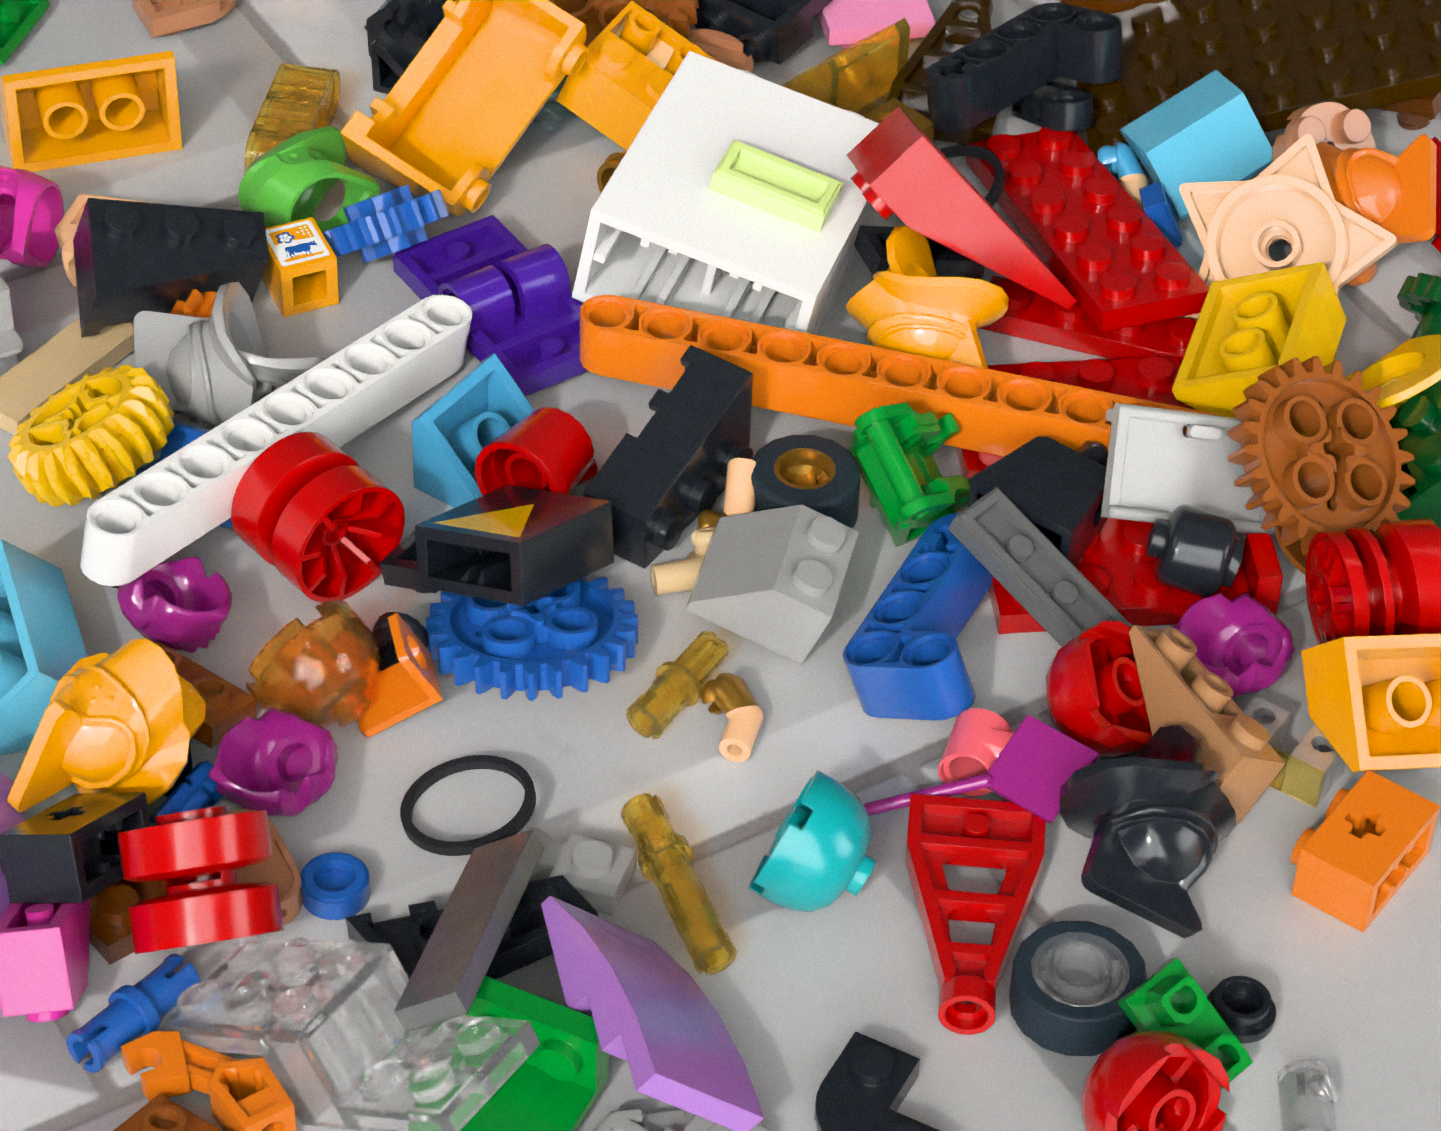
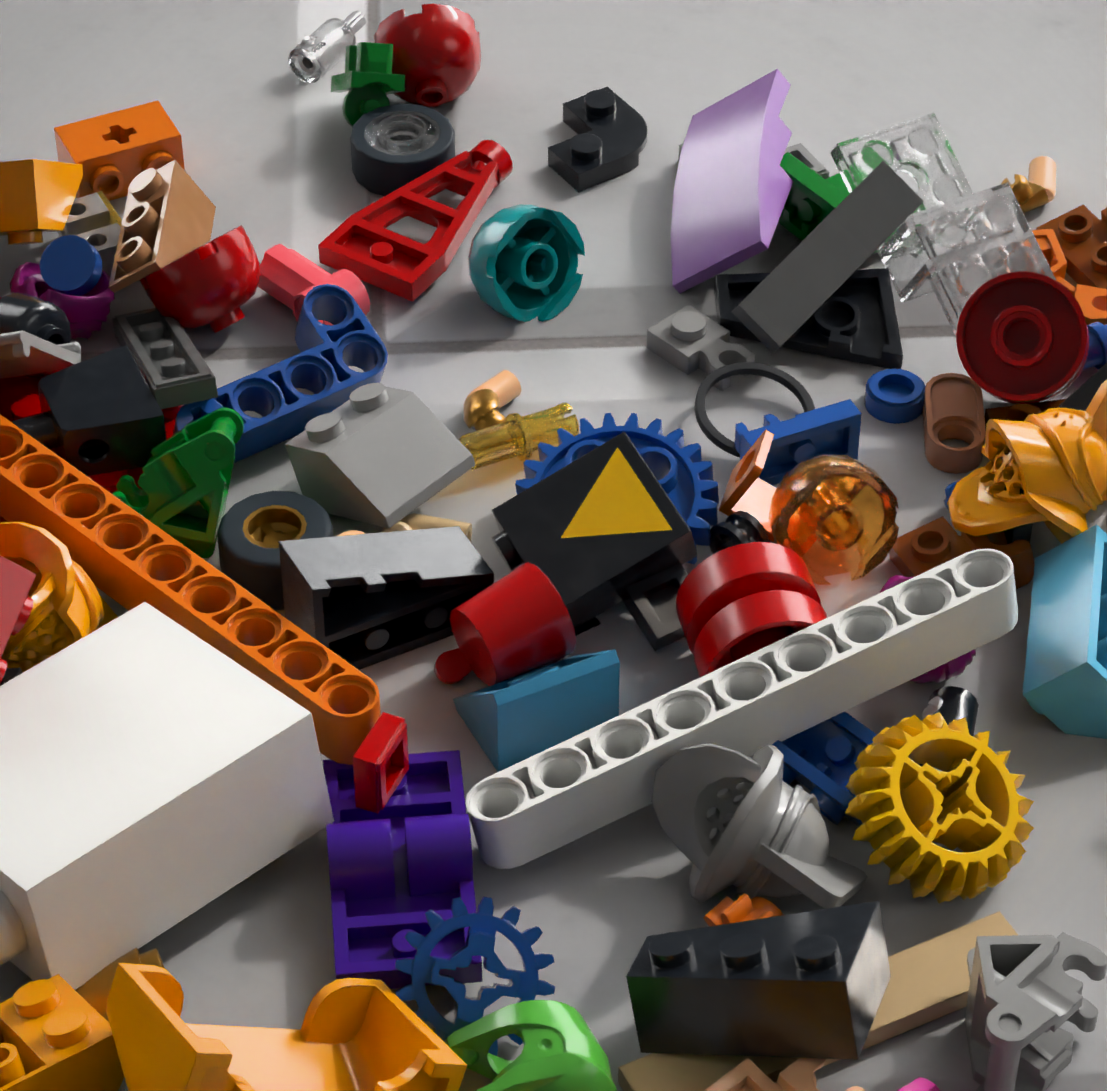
camera: 150 degrees left, 0 degrees up
magenta hair [209,707,339,817] -> none
light orange brick [262,217,339,318] -> none
clear yellow pin [621,793,737,975] -> none
yellowish green tile [709,140,843,232] -> none
magenta piece [864,714,1100,824] -> none
black helmet [1059,725,1237,938] -> none
black plate [1207,976,1276,1043] -> none
none -> blue tile [40,235,103,296]
none -> red tile [353,712,409,814]
none -> blue plate [734,399,862,486]

